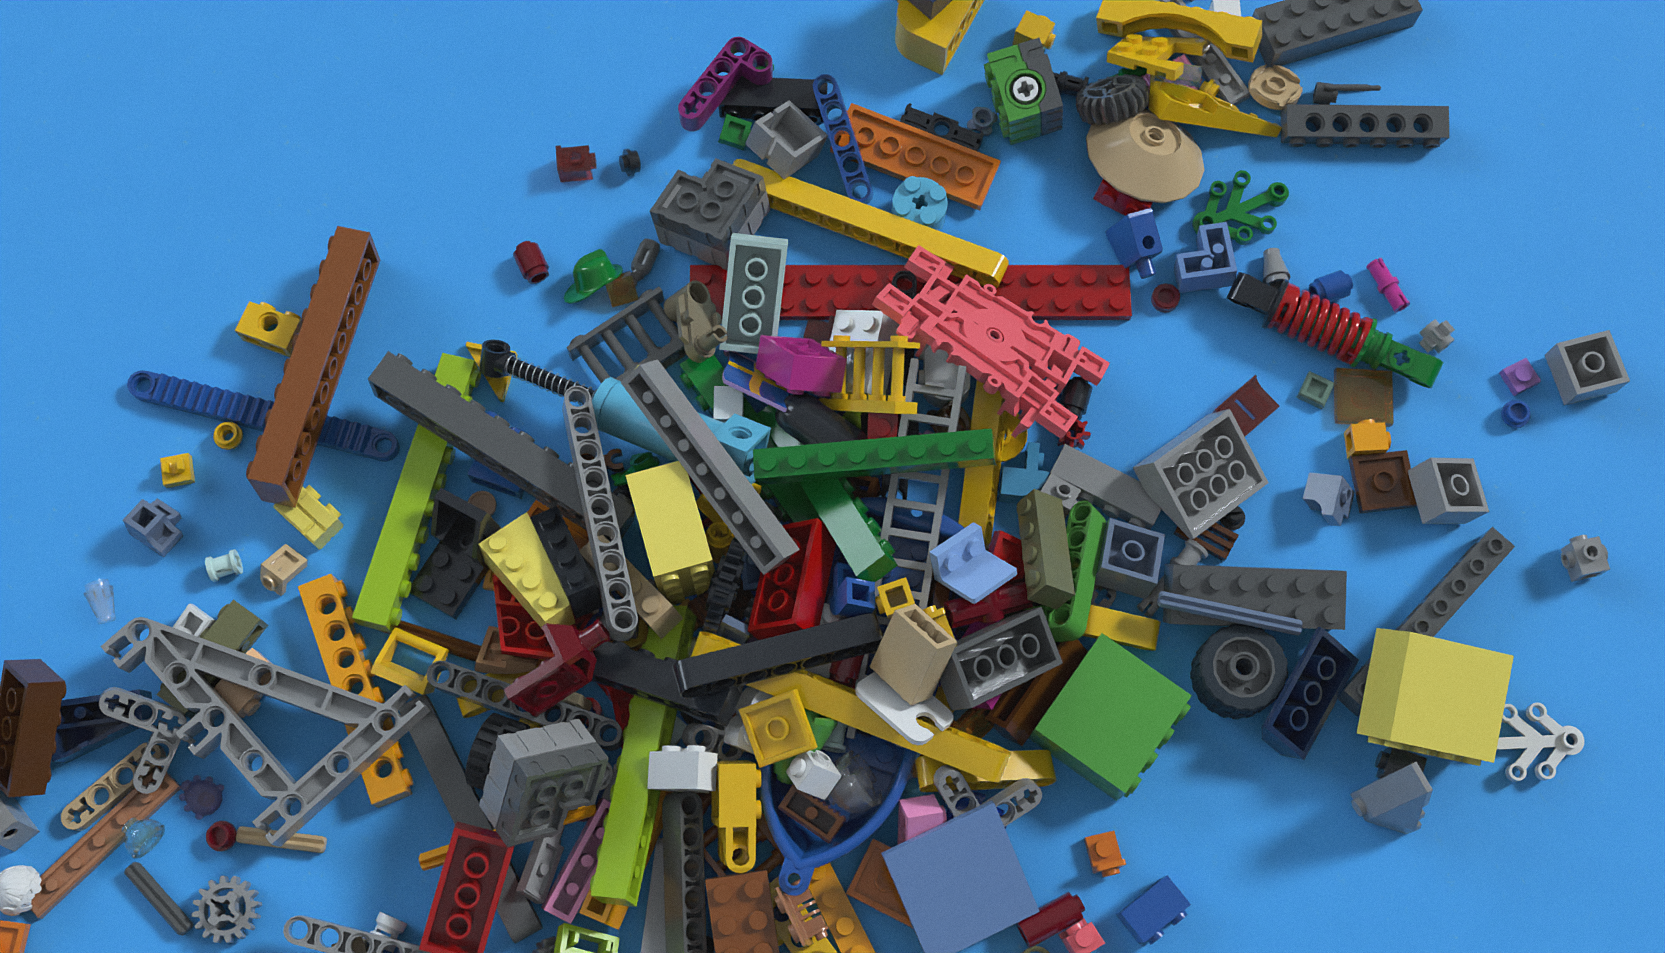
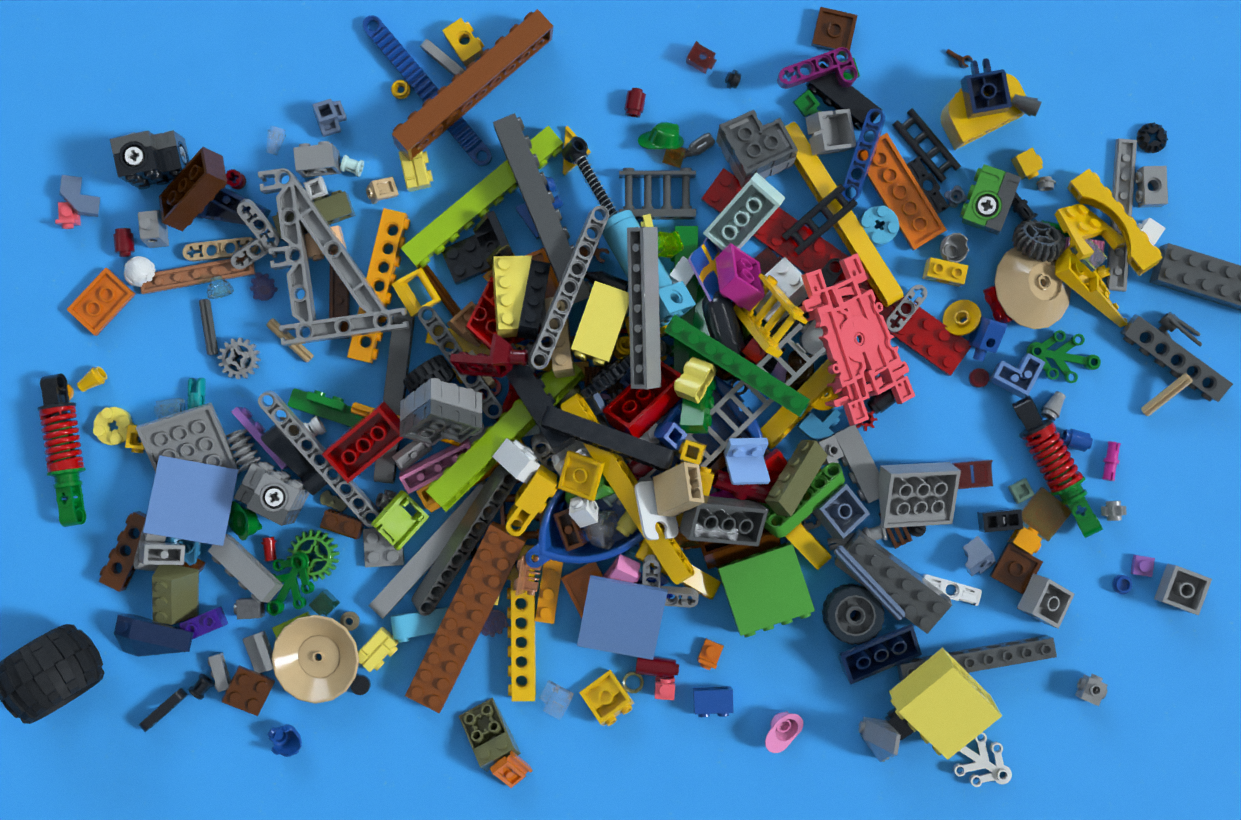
camera: 35 degrees right, 15 degrees up
yellow tile [160,453,195,488] -> none
dark red plate [206,821,237,851] -> none
medium nougat piece [468,491,497,516] -> none
green plate [611,452,660,486] -> none
dark tan piece [664,281,728,363] -> none
tan tile [1248,65,1303,110] -> none
none -> dark red bush [226,169,246,190]
none -> green bracket [288,388,364,427]
none -> light grey brick [293,141,342,178]
none -> reddish brown tile [329,264,350,339]
none -> light grey beam [420,39,465,76]
none -> light yellow brick [615,511,637,538]
none -> clear neon green brick [658,231,684,258]
none -> light yellow brick [674,357,716,404]
none -> bright pink piece [765,711,803,753]
none -> black bar [782,184,858,255]
none -> reddish brown plate [811,7,858,51]
none -> light grey beam [885,285,928,333]
none -> black bar [892,108,961,183]
none -> yellow brick [922,257,968,287]
none -> white piece [922,574,982,606]
none -> light grey hair [940,233,969,263]
none -> yellow dish [943,300,981,336]
none -> black brick [977,509,1023,532]
none -> light grey plate [1036,176,1056,191]
none -> tan axle [1141,373,1193,416]

